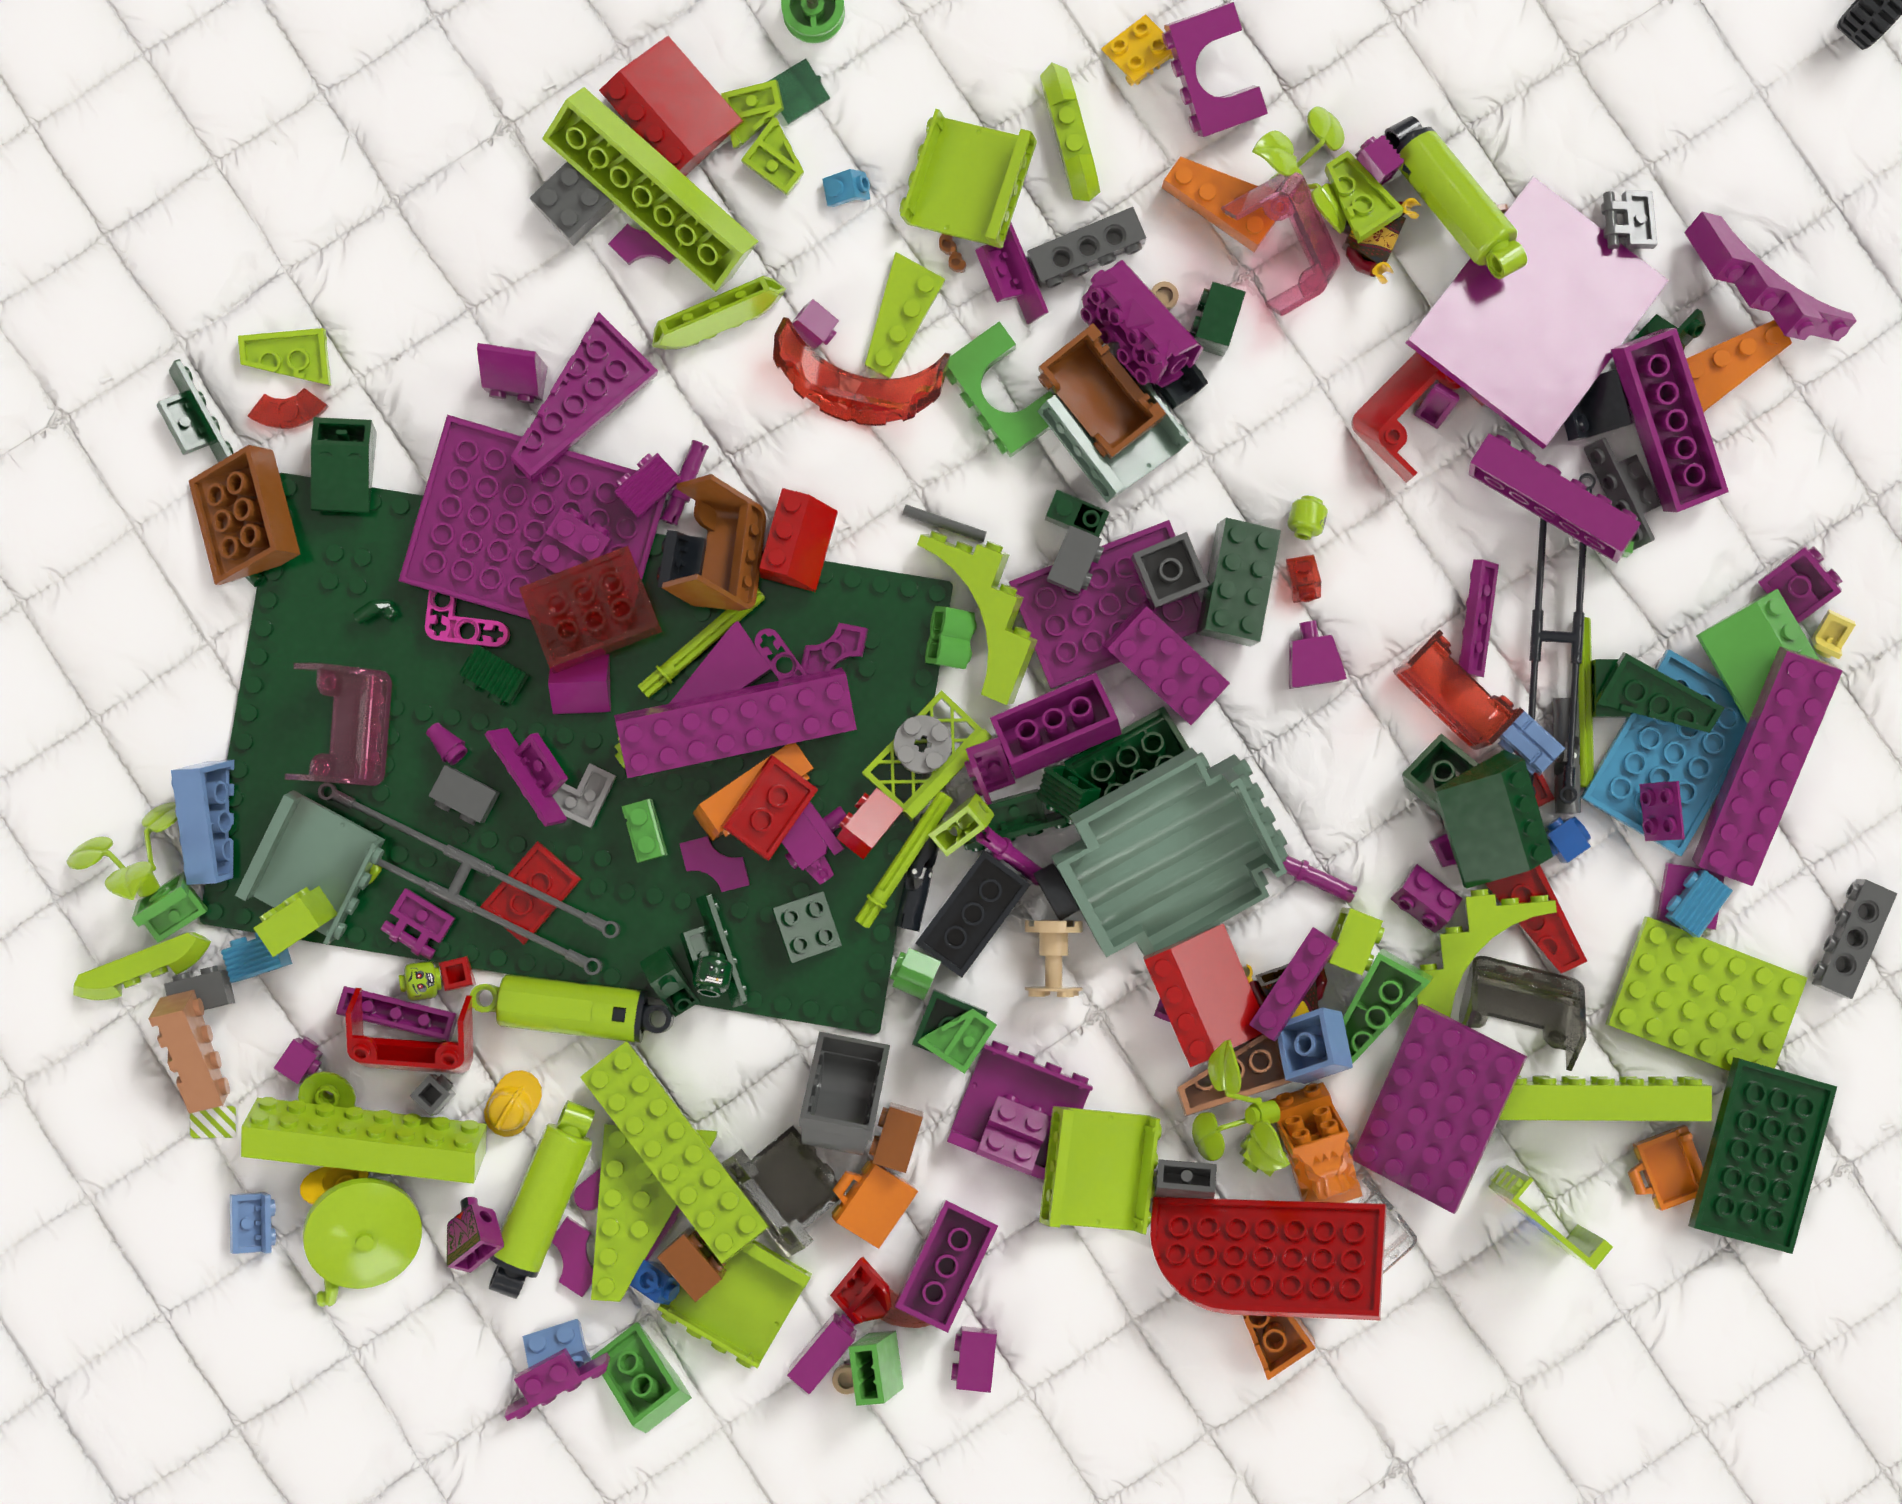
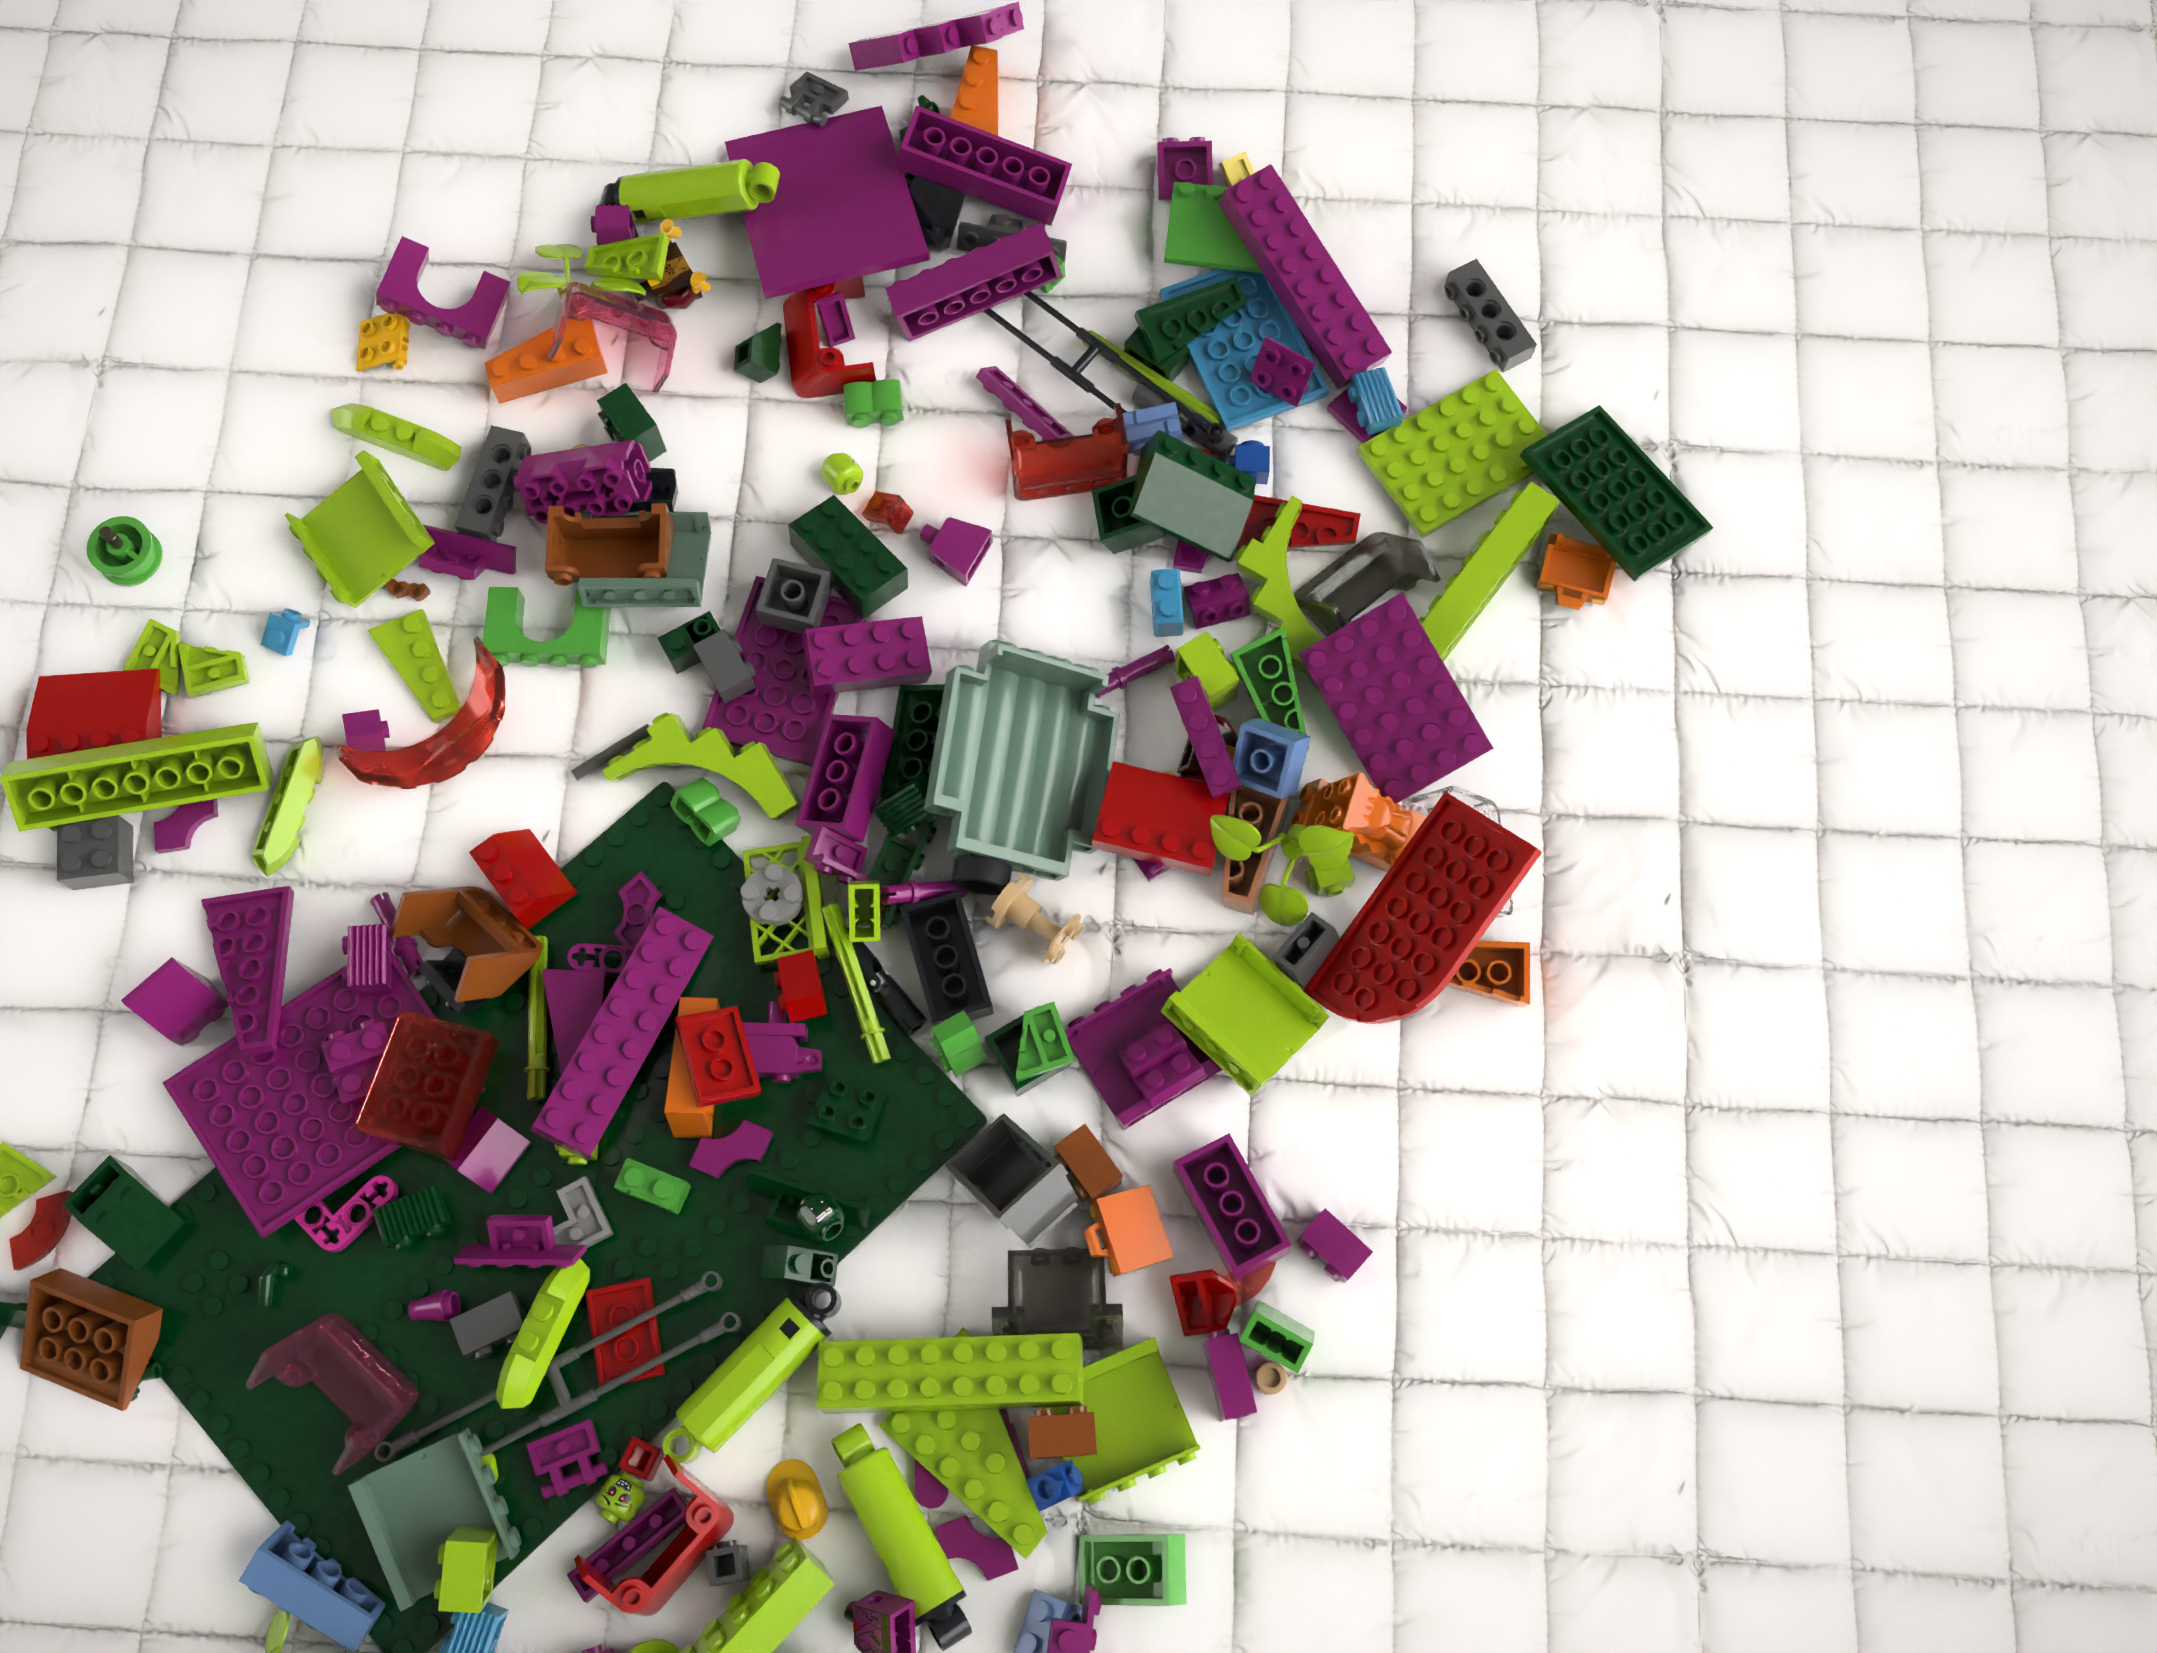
camera: 50 degrees left, 15 degrees down
clear green piece [767,58,830,125] -> none
lime panel [1488,1165,1614,1270] -> none
none -> lime brick [496,1258,590,1409]
none -> dark green slope [734,322,782,383]
none -> bright green brick [844,379,904,428]
none -> dark azure brick [1150,569,1184,637]

